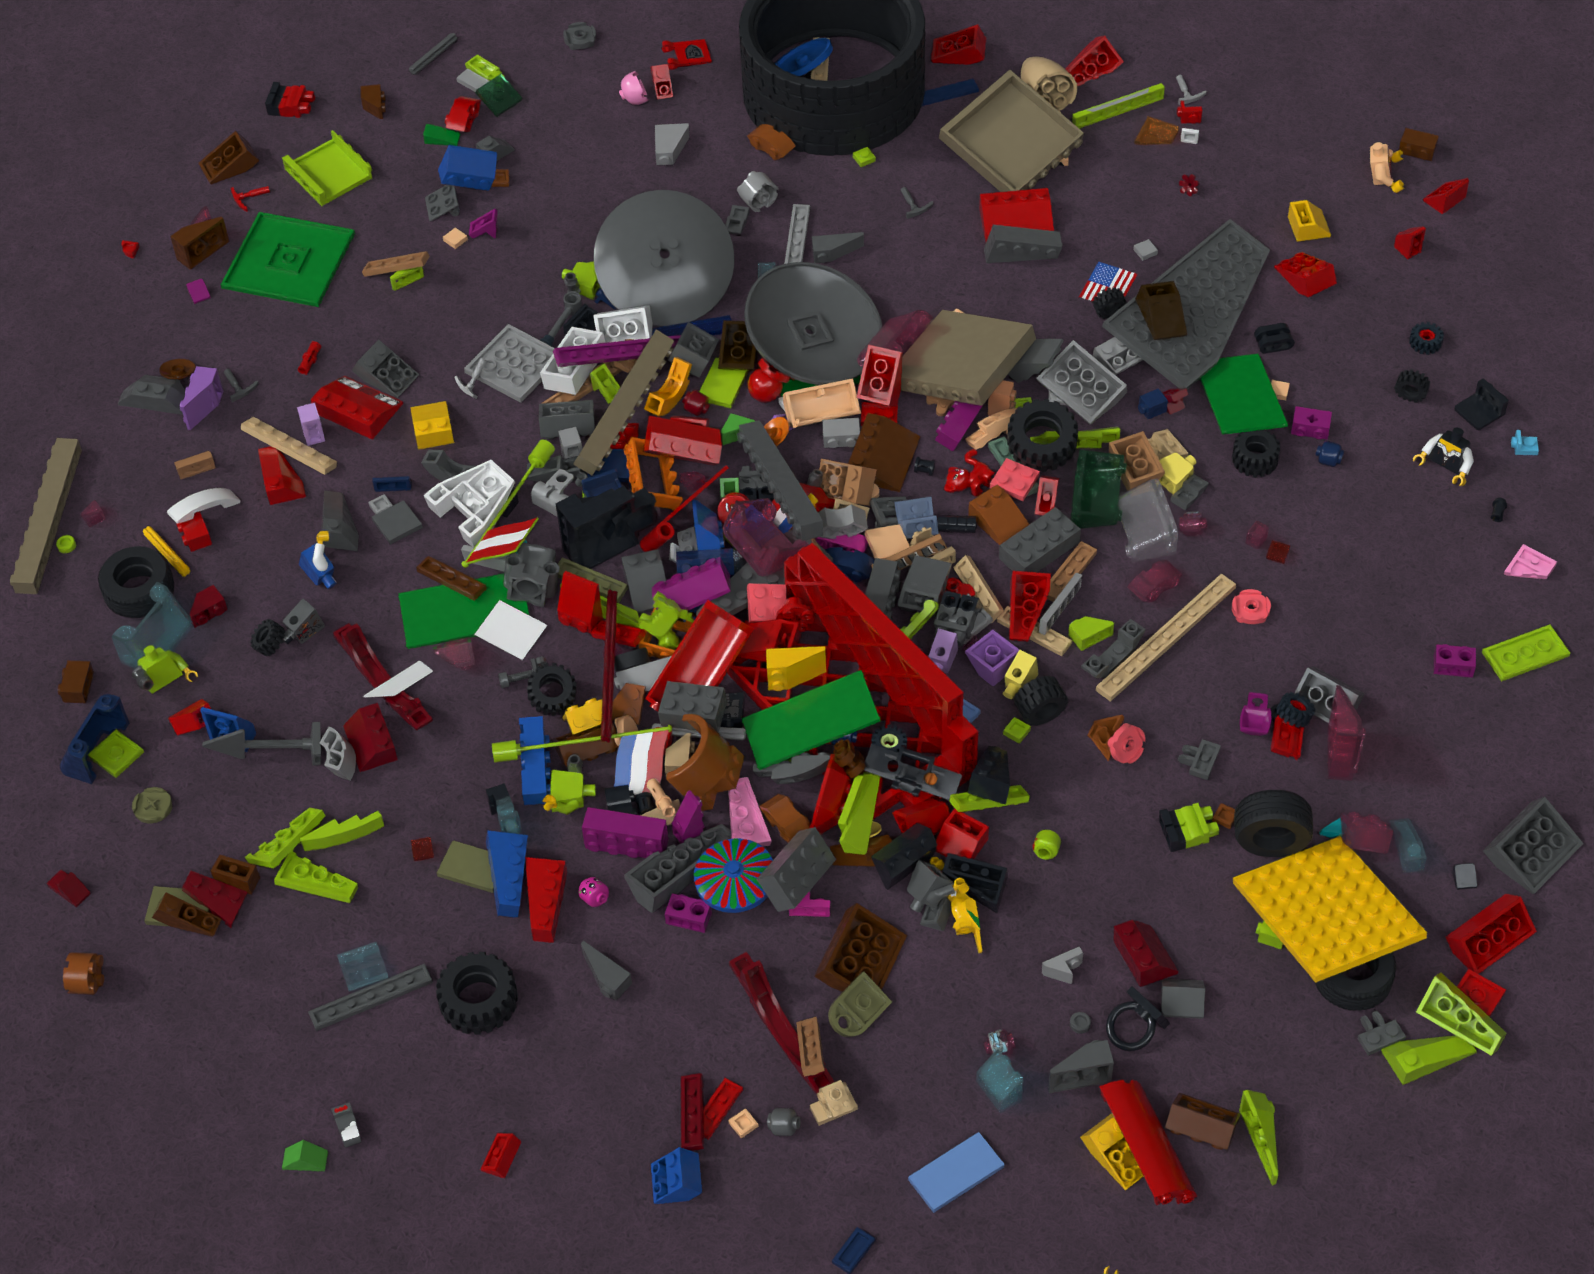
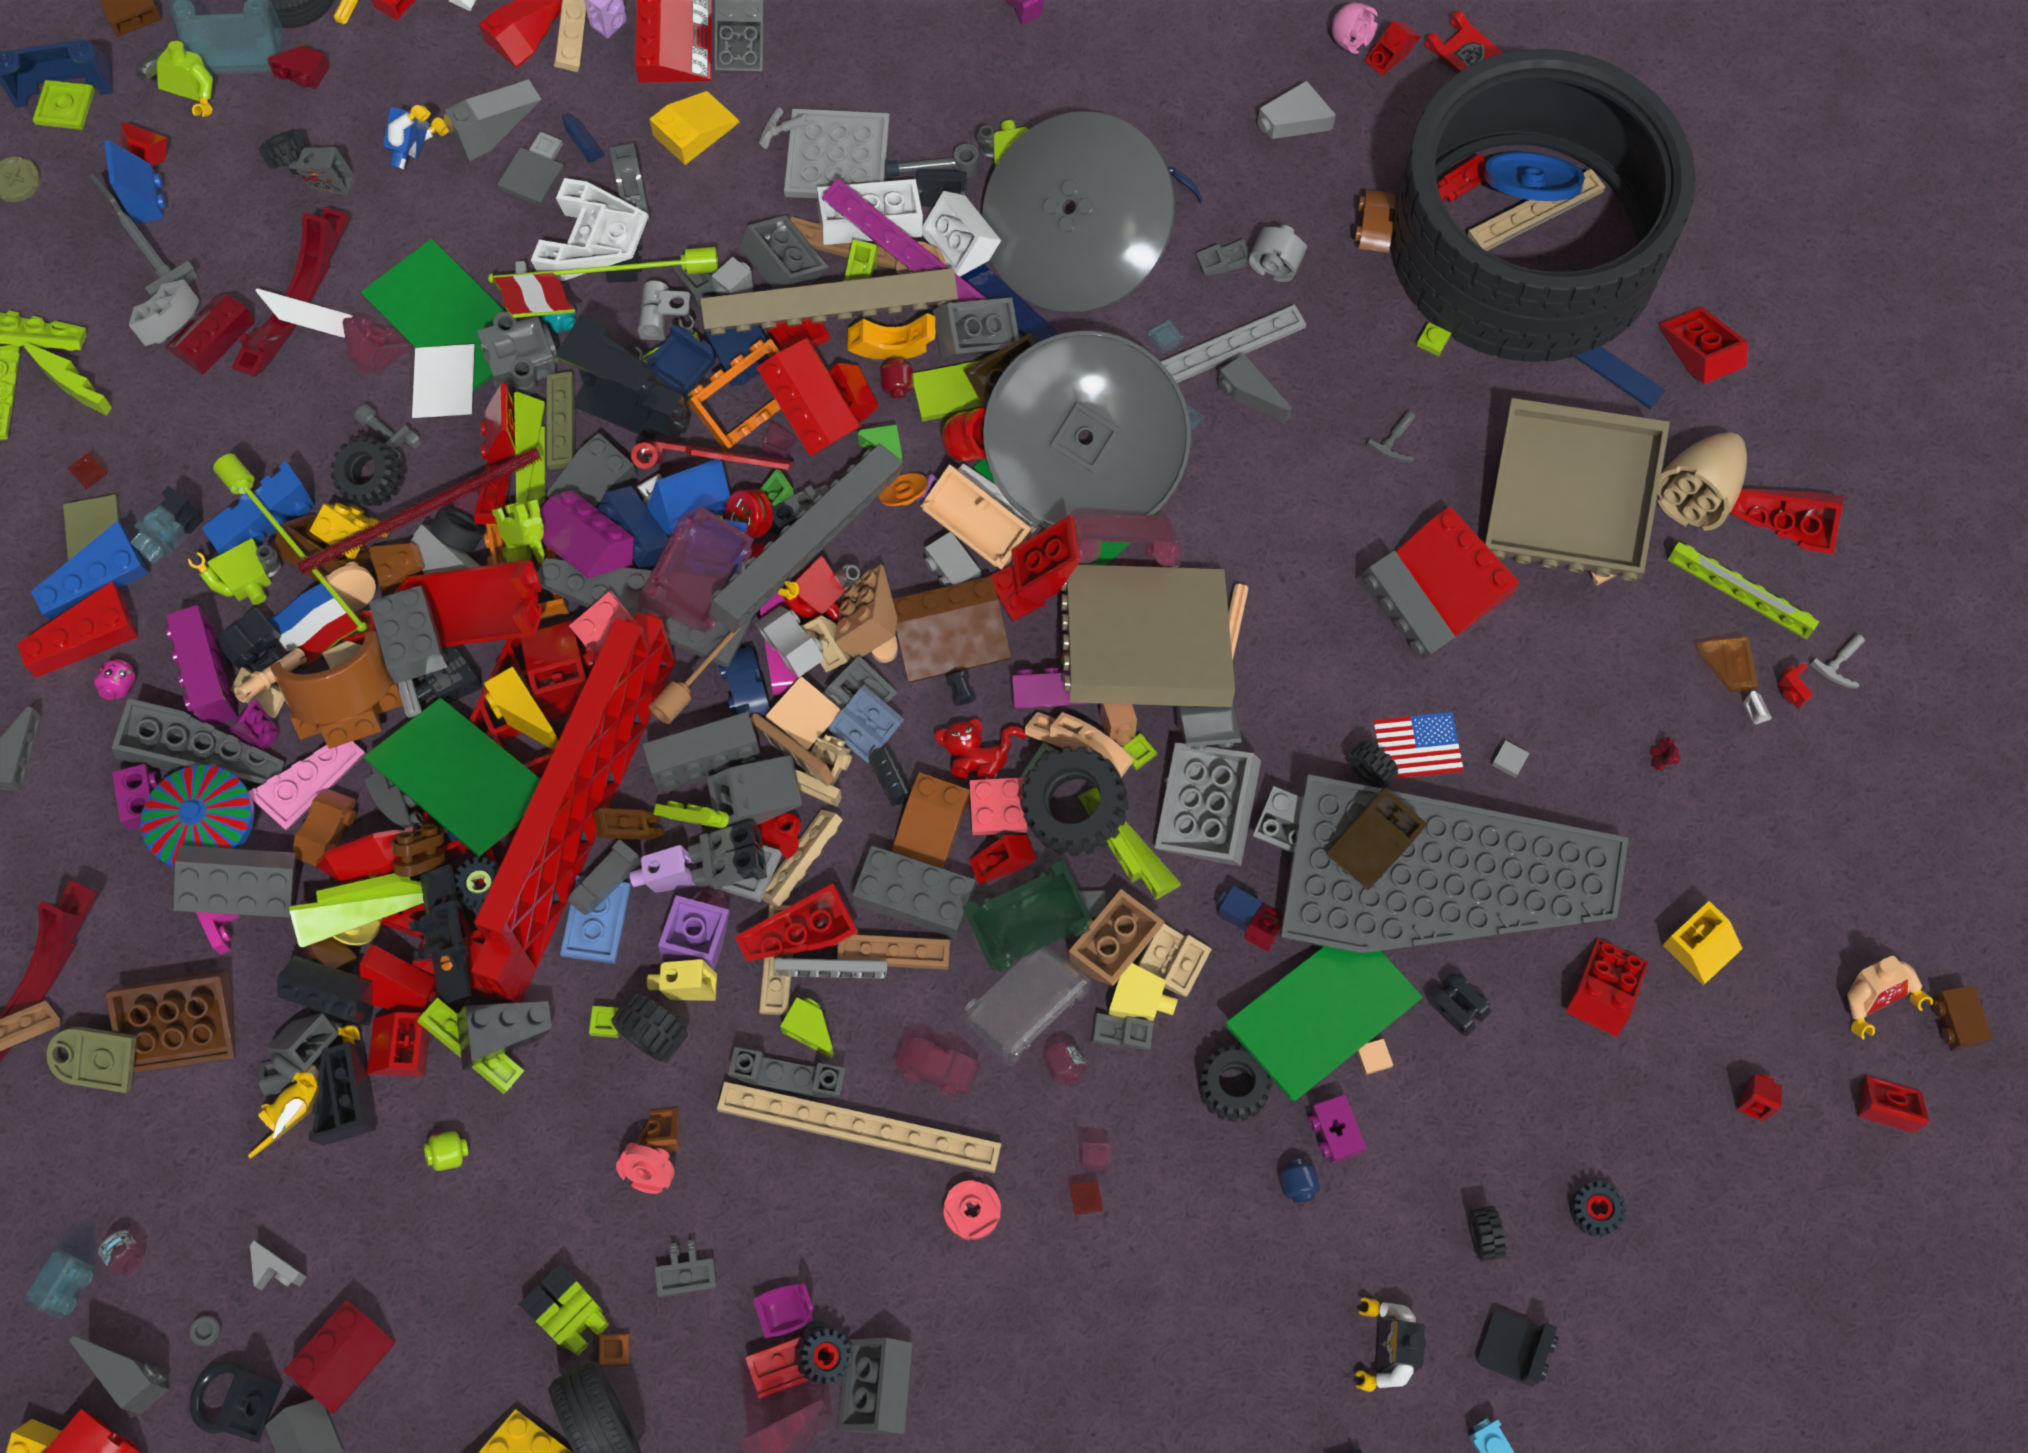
camera: 55 degrees right, 15 degrees up
reddish brown tile [416,556,486,601] -> none

